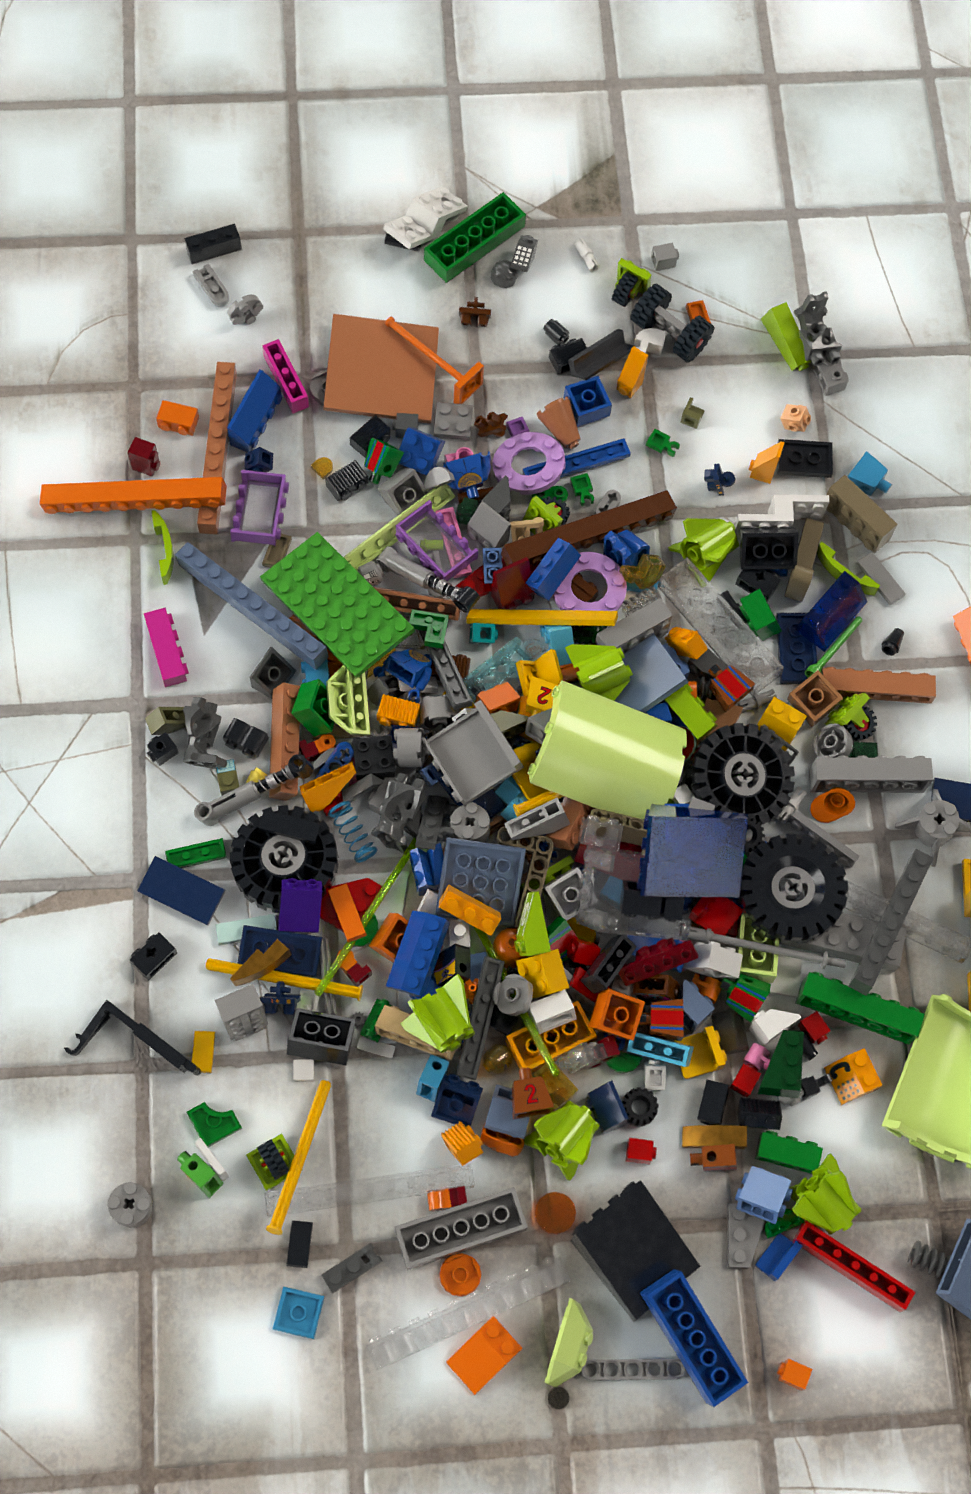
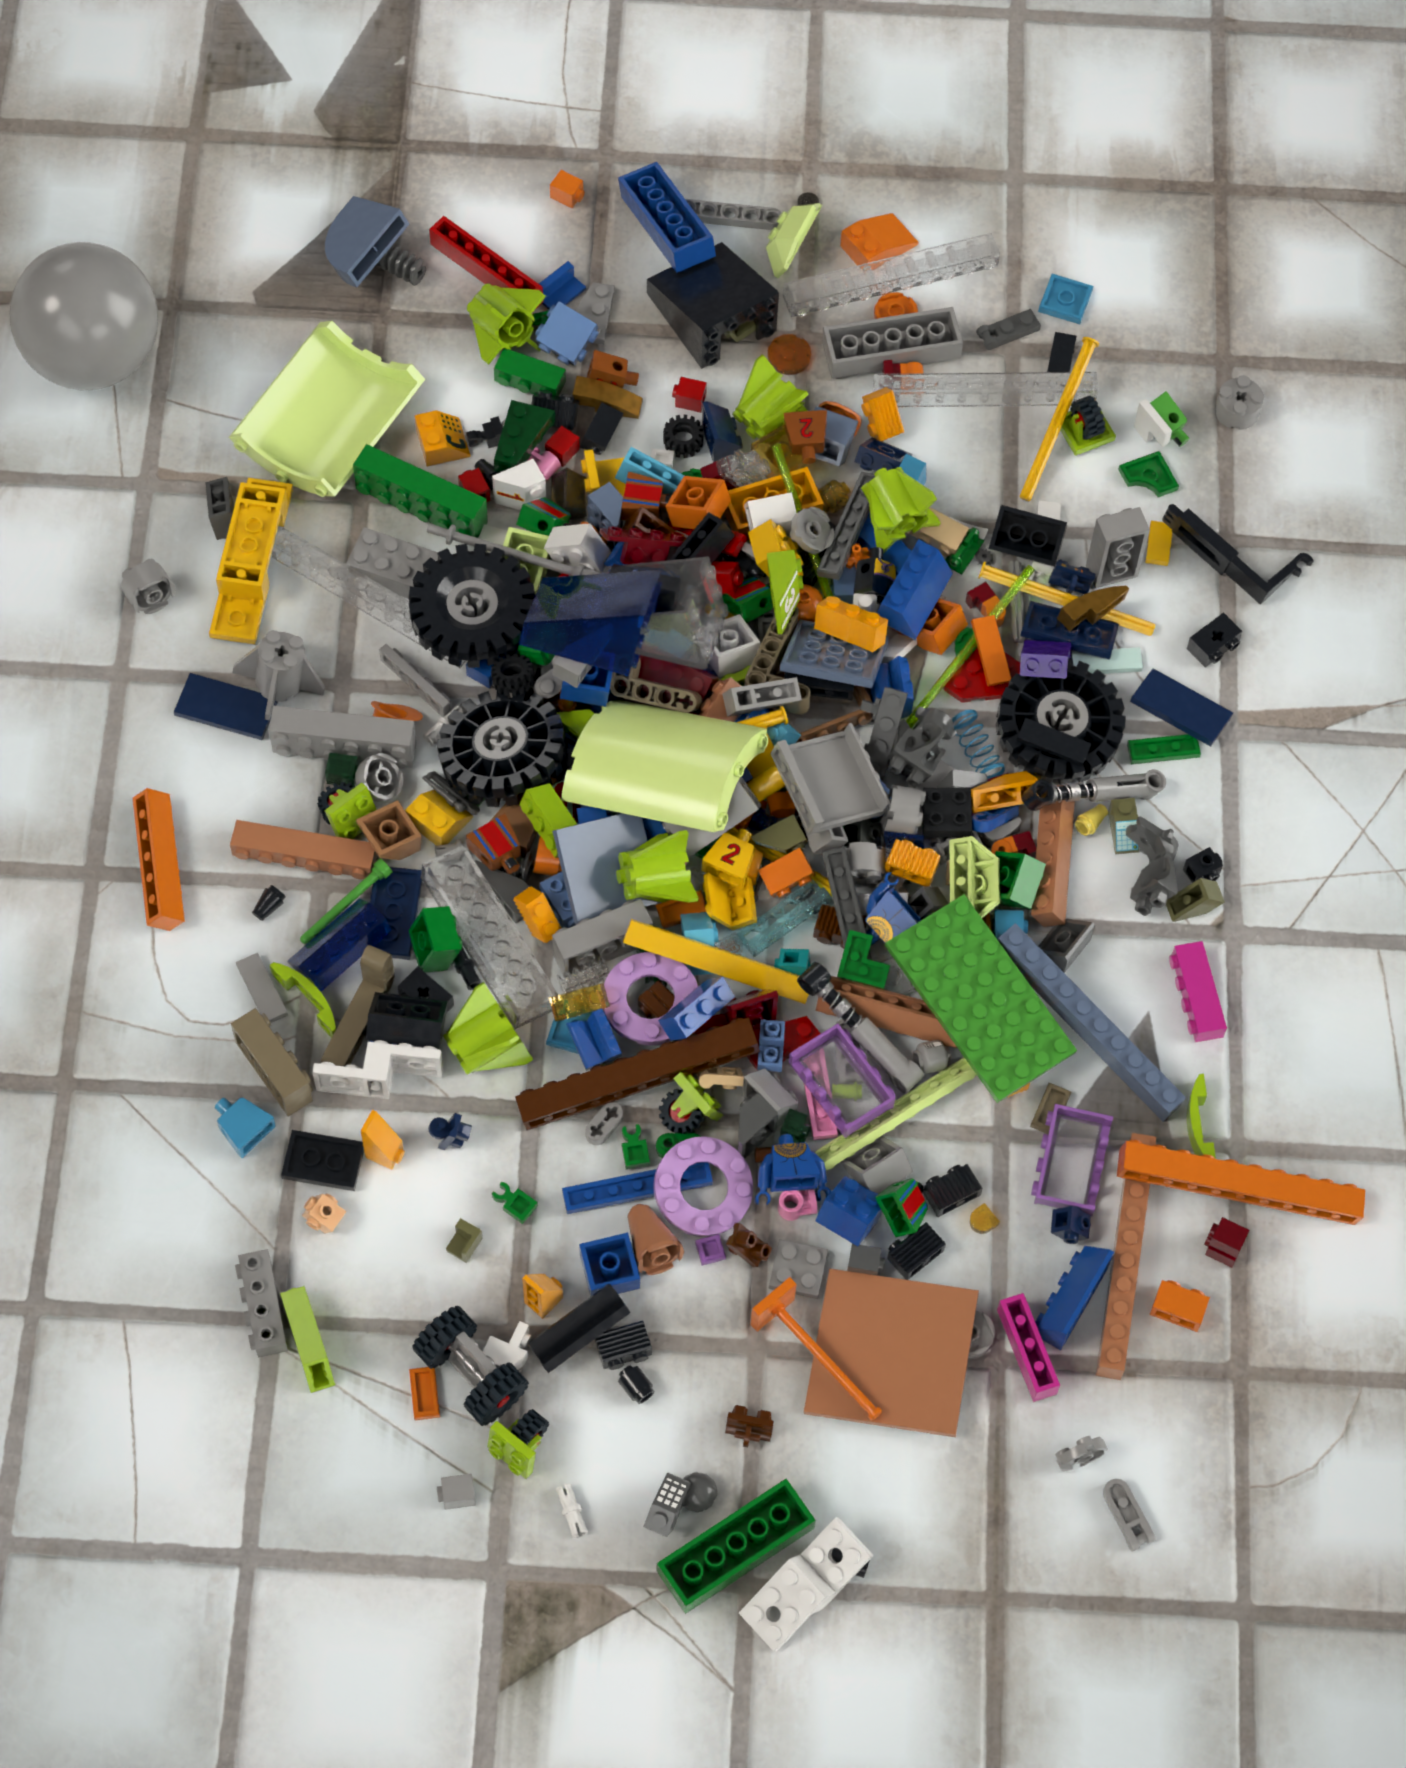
camera: 170 degrees left, 5 degrees down
black brick [184,223,242,264] -> none
black brick [223,718,269,758] -> none
light grey tile [424,467,455,491] -> none
light grey brick [450,802,490,843] -> none
clear brick [578,815,623,849] -> none
white tile [672,784,696,804] -> none
dark grey hips [794,291,842,366] -> none
dark grey brick [848,849,934,996] -> none

